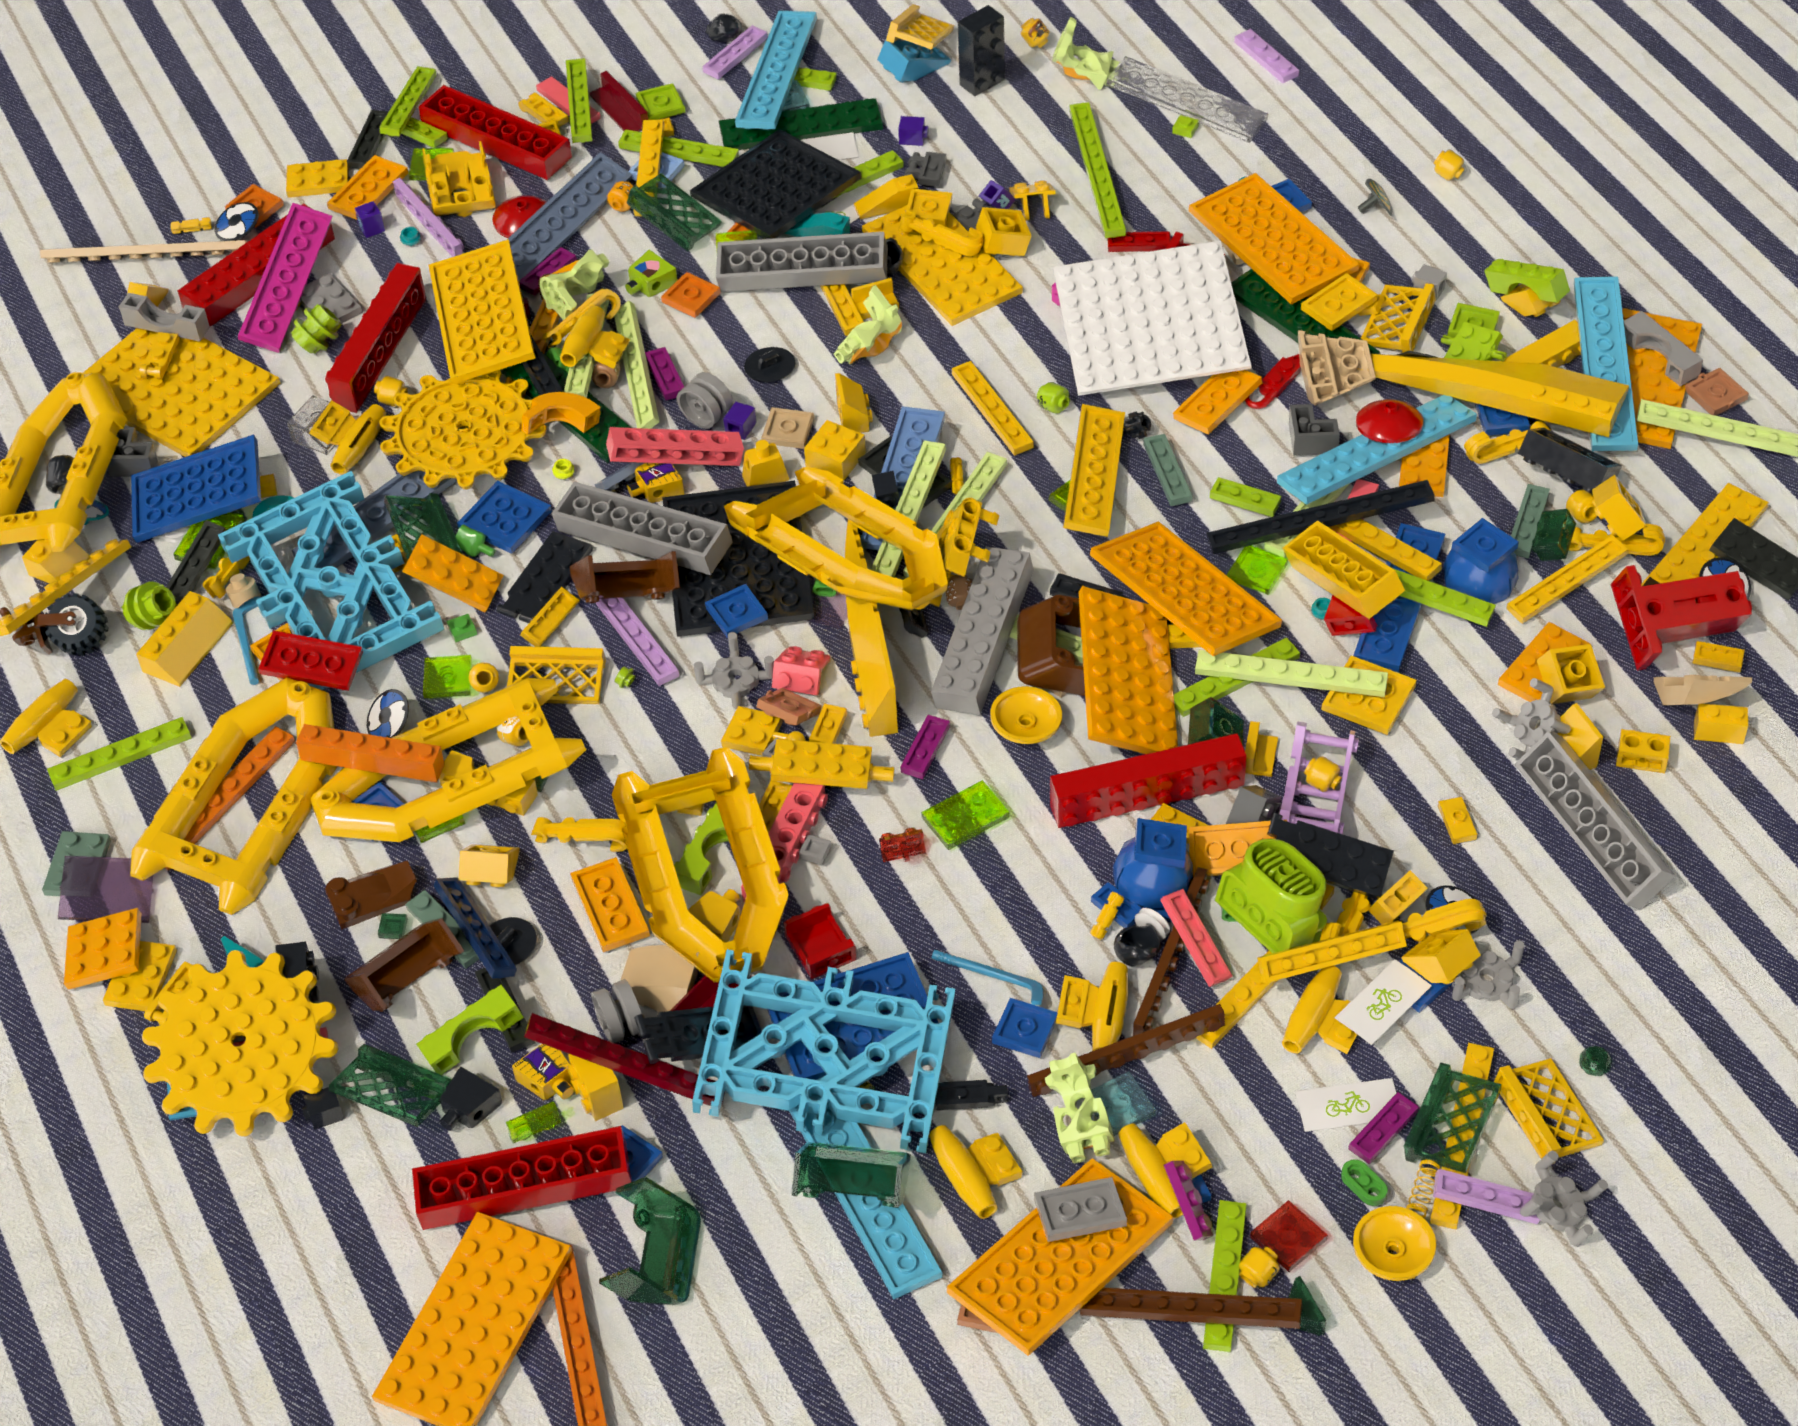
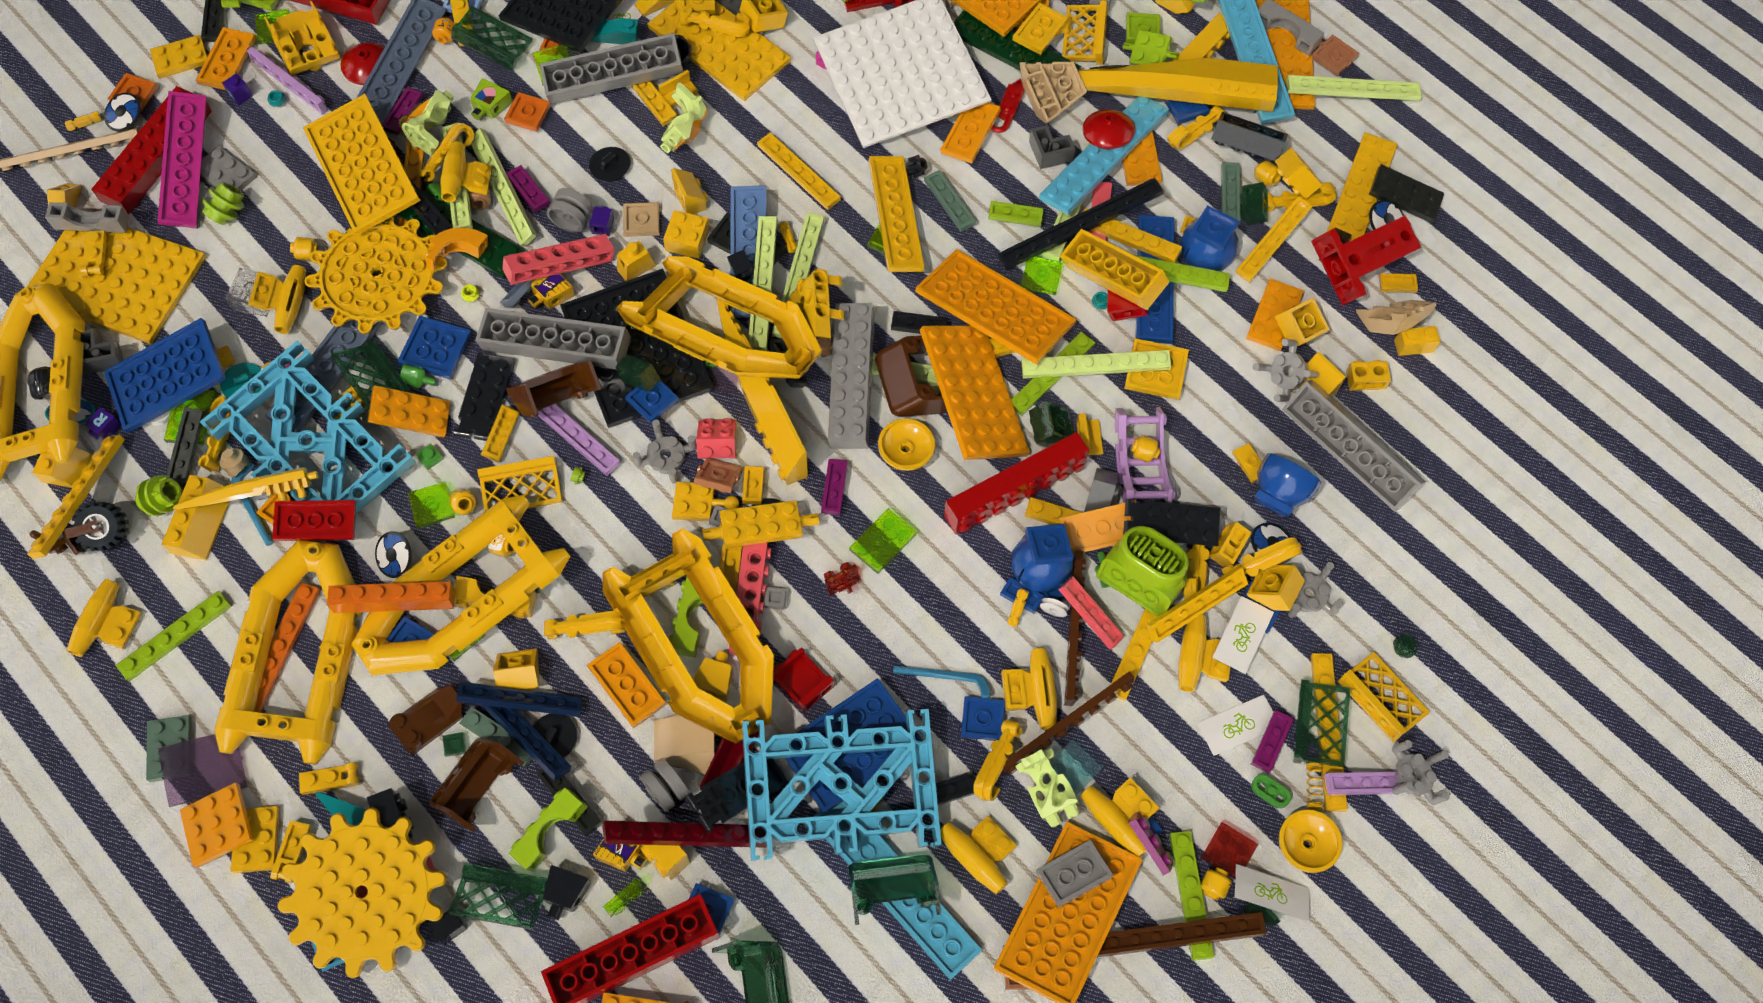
camera: 20 degrees left, 15 degrees up
red brick [325,263,427,413] -> none
lime head [1037,382,1070,414] -> none
black hair [1113,924,1161,966] -> none
none -> dark purple brick [84,407,121,440]
none -> yellow piece [173,467,319,510]
none -> yellow plate [299,763,359,795]
none -> dark blue plate [456,682,583,717]
none -> clear green brick [615,354,661,392]
none -> yellow piece [973,720,1023,801]
none -> white sticker [1235,864,1309,922]
none -> blue plate [1254,453,1321,519]

